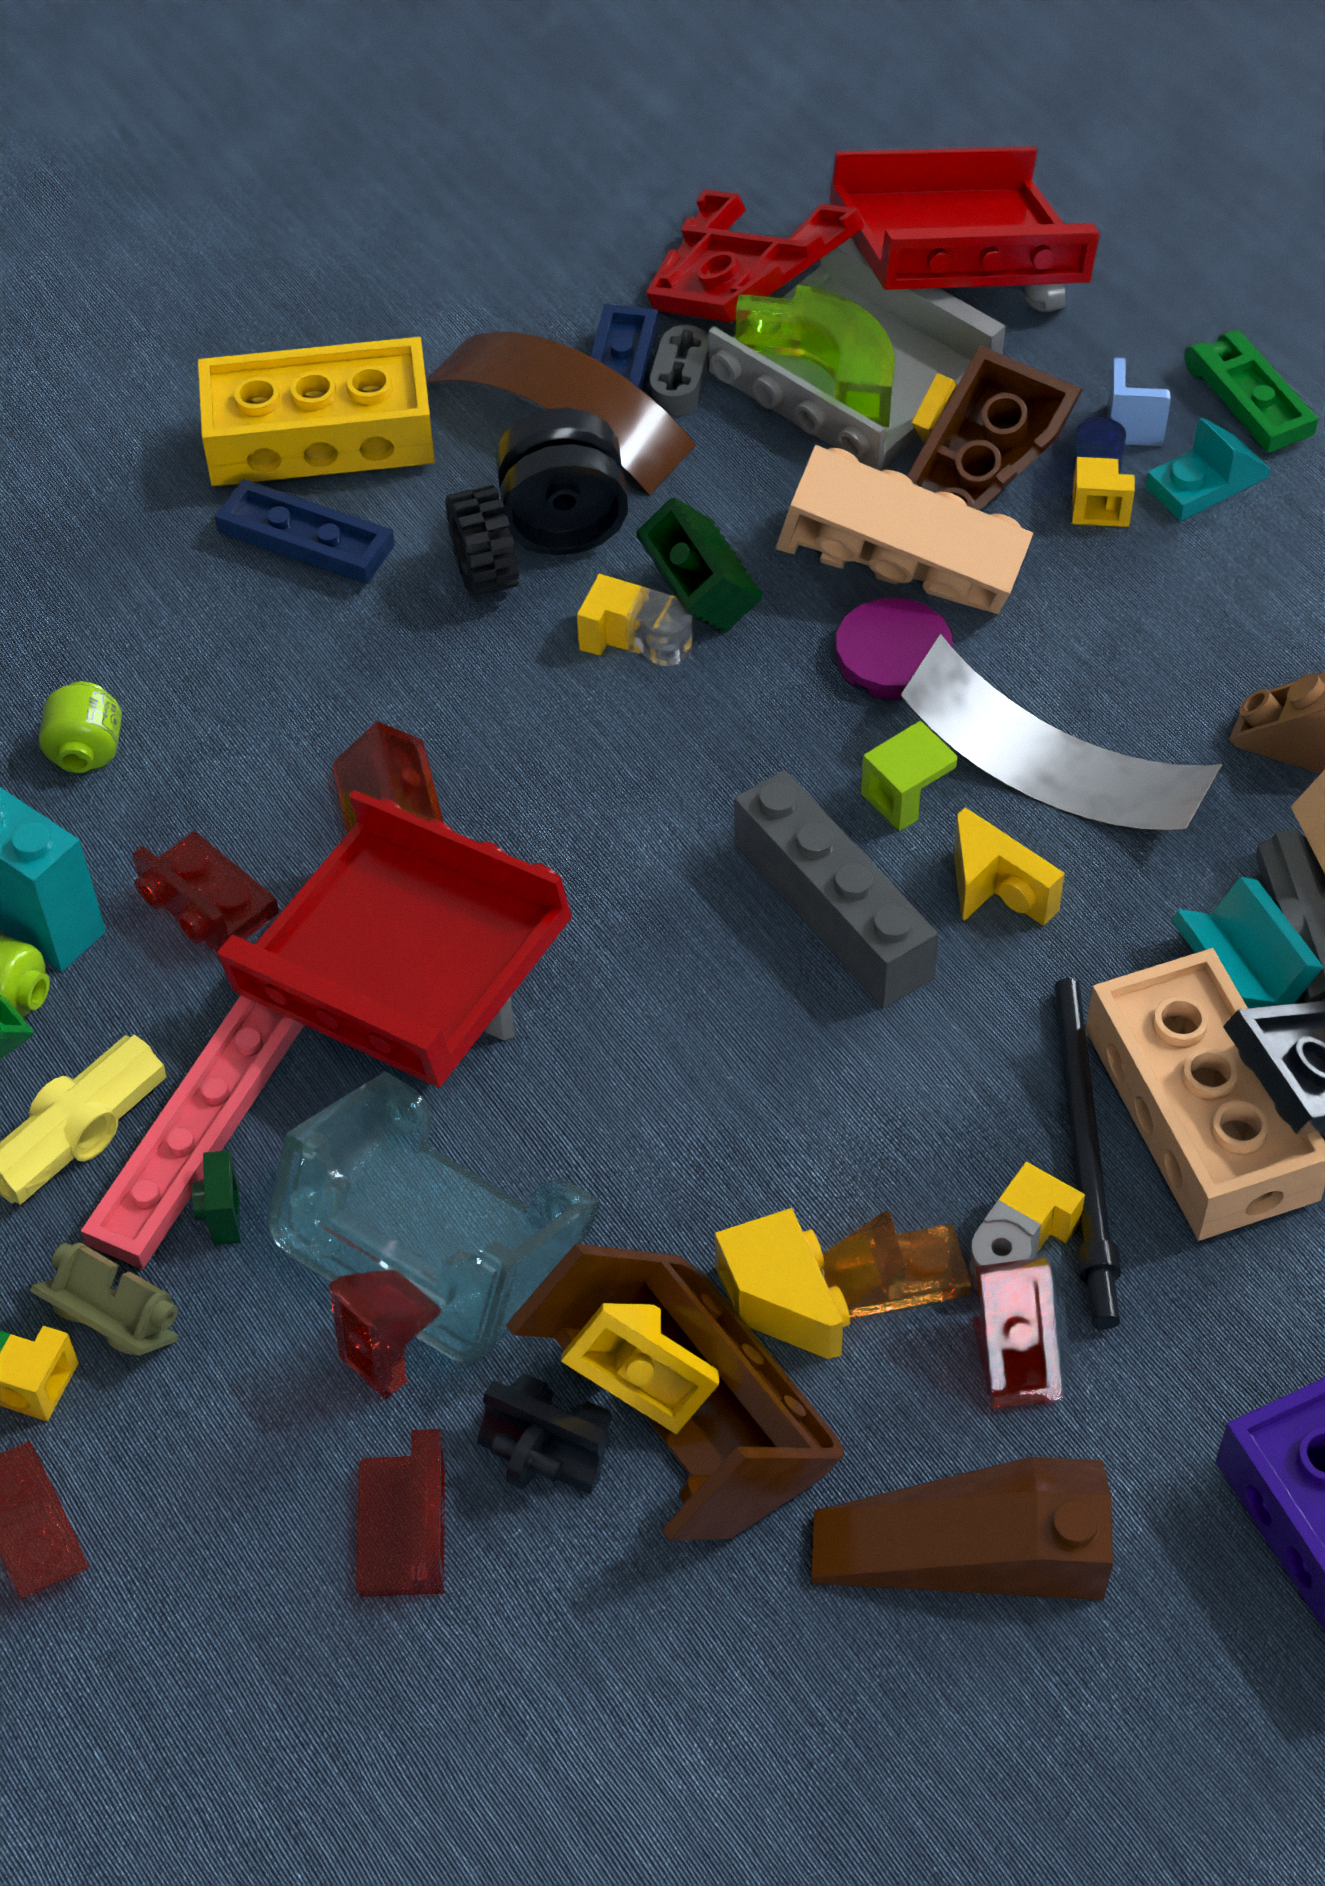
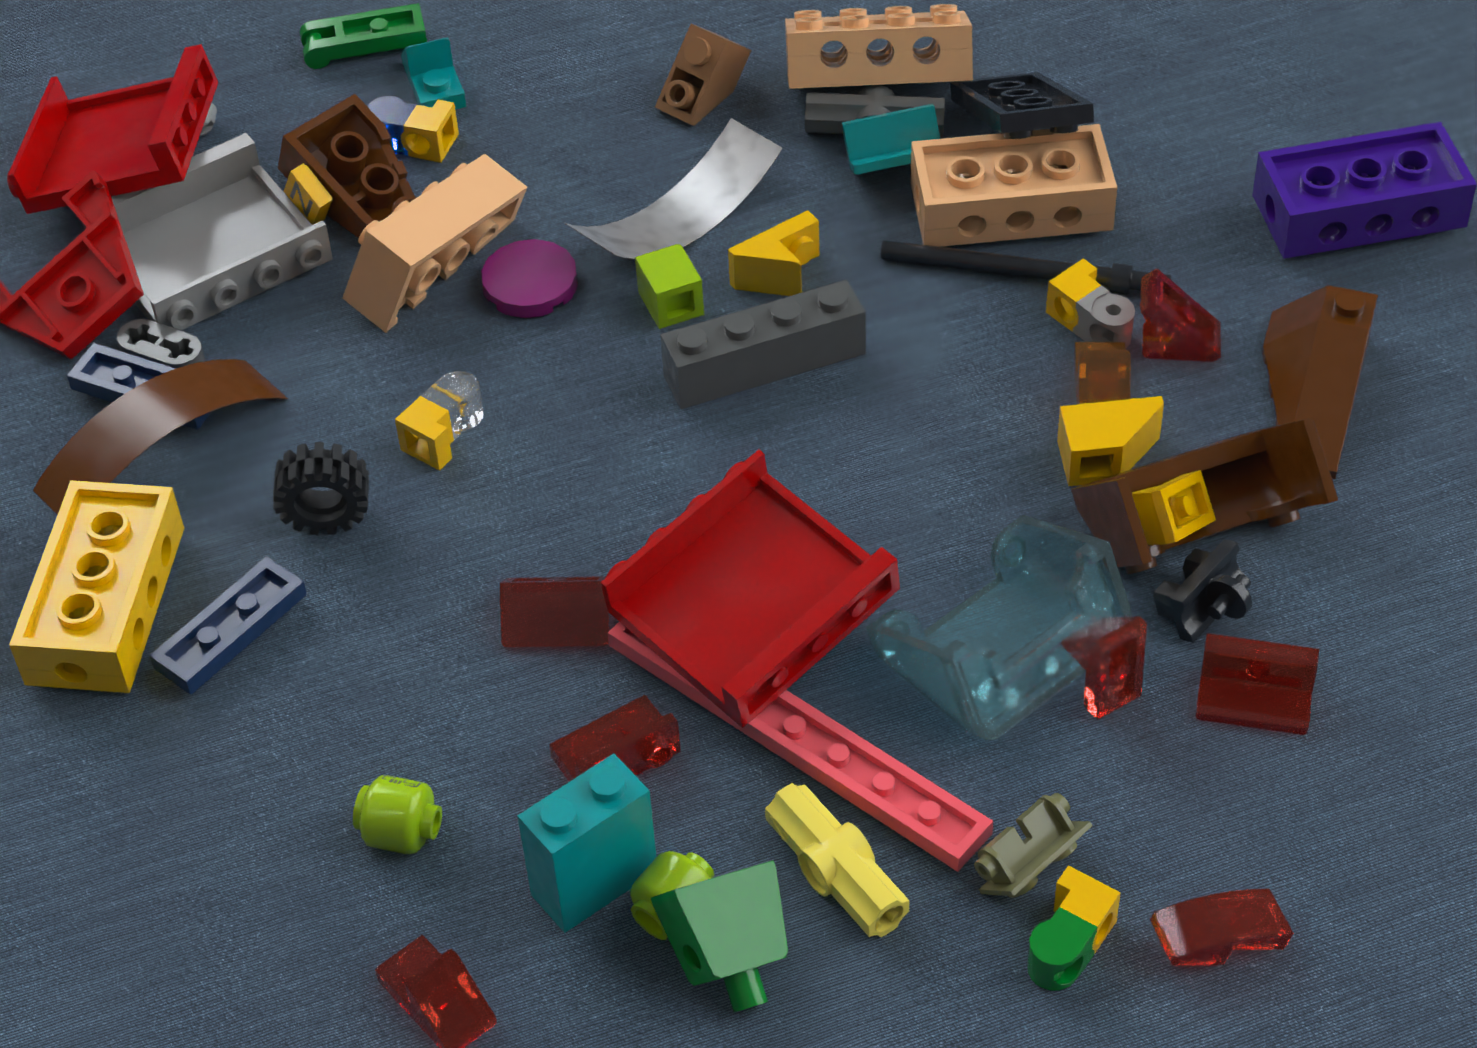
camera: 75 degrees left, 5 degrees down
dark green plate [192,1150,241,1245] -> none
black wheel [495,407,628,555] -> none
dark green brick [636,498,763,633] -> none
clear neon green arch [736,285,895,428] -> none
light blue panel [1107,358,1170,447] -> none

